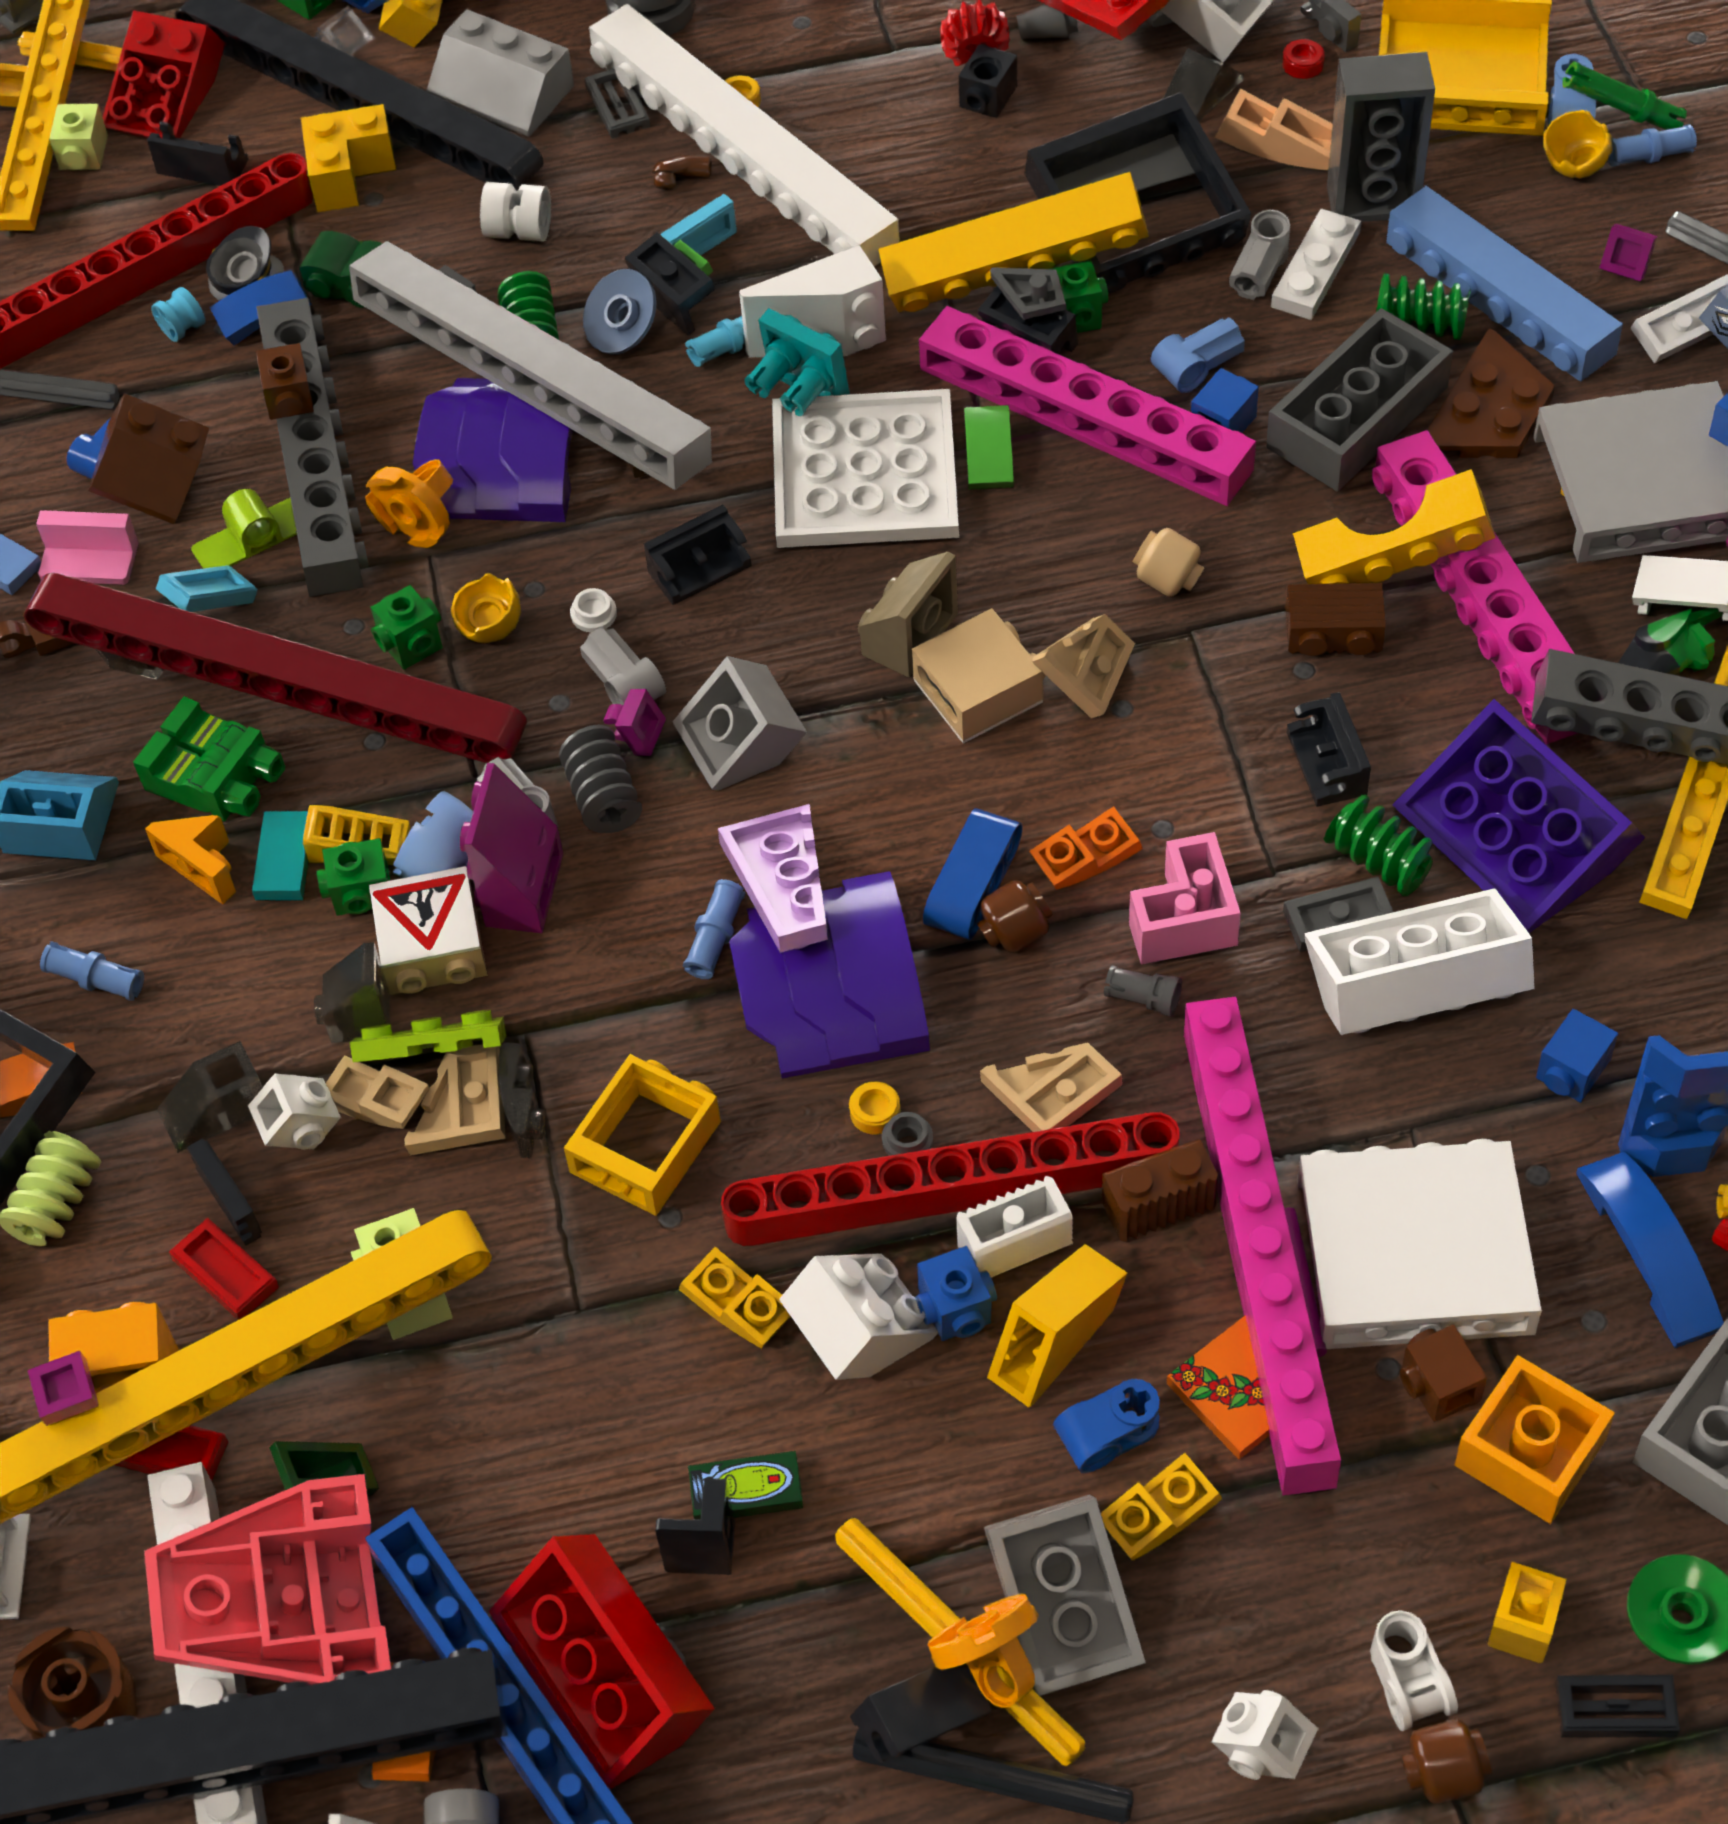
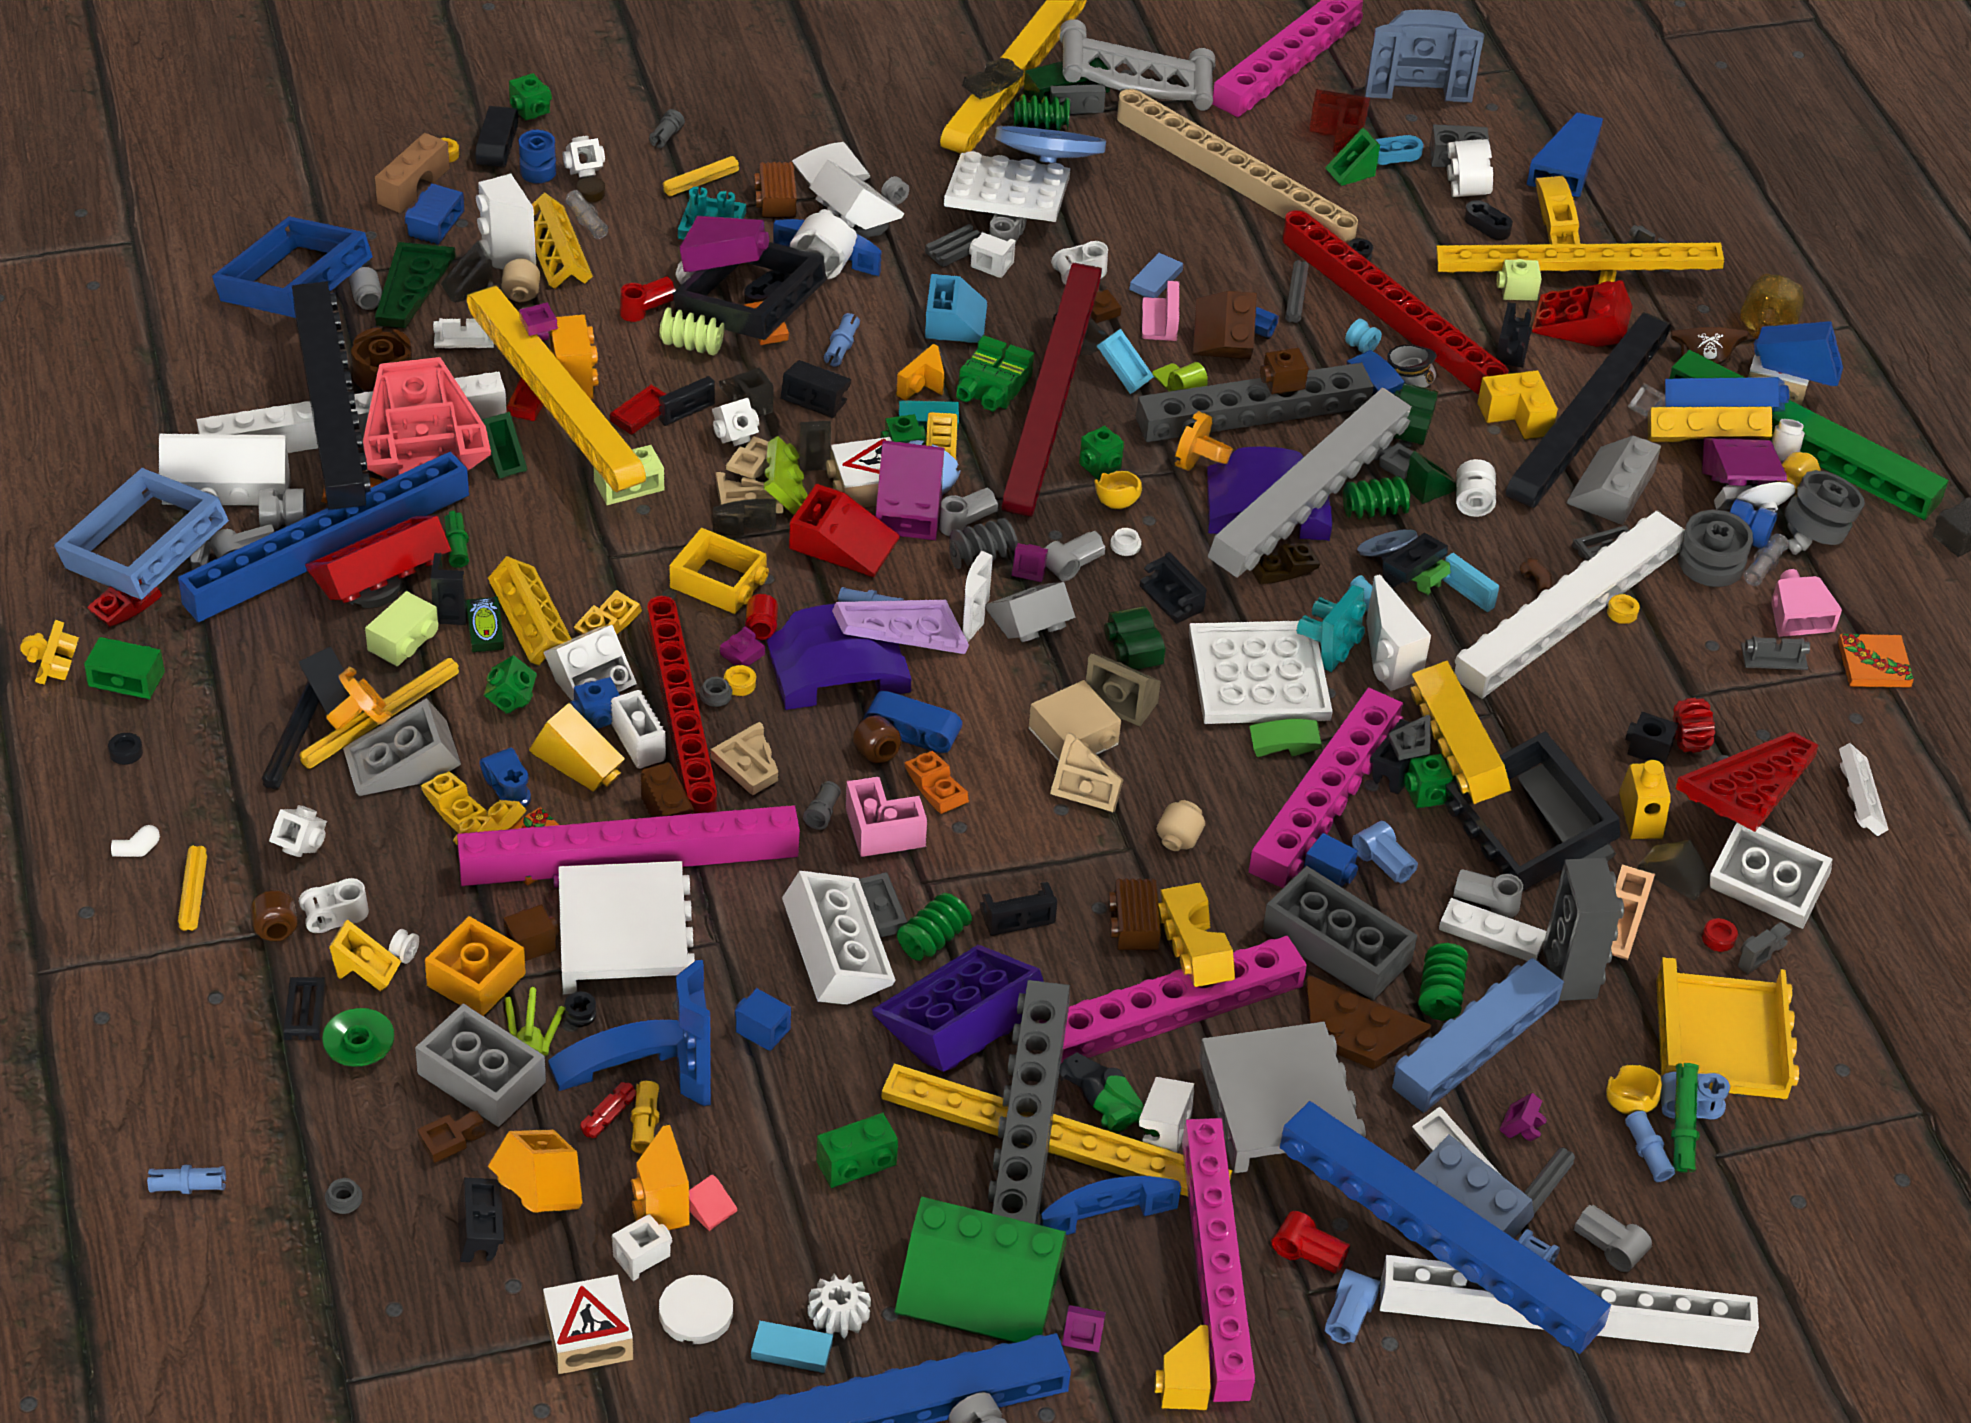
camera: 80 degrees right, 10 degrees down
none -> yellowish green brick [365,591,438,667]
none -> white bush [388,929,419,964]
none -> green axle [445,510,469,568]
none -> yellow slope [453,800,527,845]
none -> green brick [483,655,537,714]
none -> yellow fence [488,556,572,666]
none -> lime plant [505,987,565,1056]
none -> black bush [564,992,596,1027]
none -> magenta tile [720,626,765,666]
none -> red brick [745,594,778,640]
none -> black hinge [780,360,851,418]
none -> red slope [789,484,900,577]
none -> white slope [962,551,993,642]
none -> dark green brick [1104,606,1166,670]
none -> dark green slope [1406,450,1457,504]
none -> yellow torso [1619,760,1671,839]

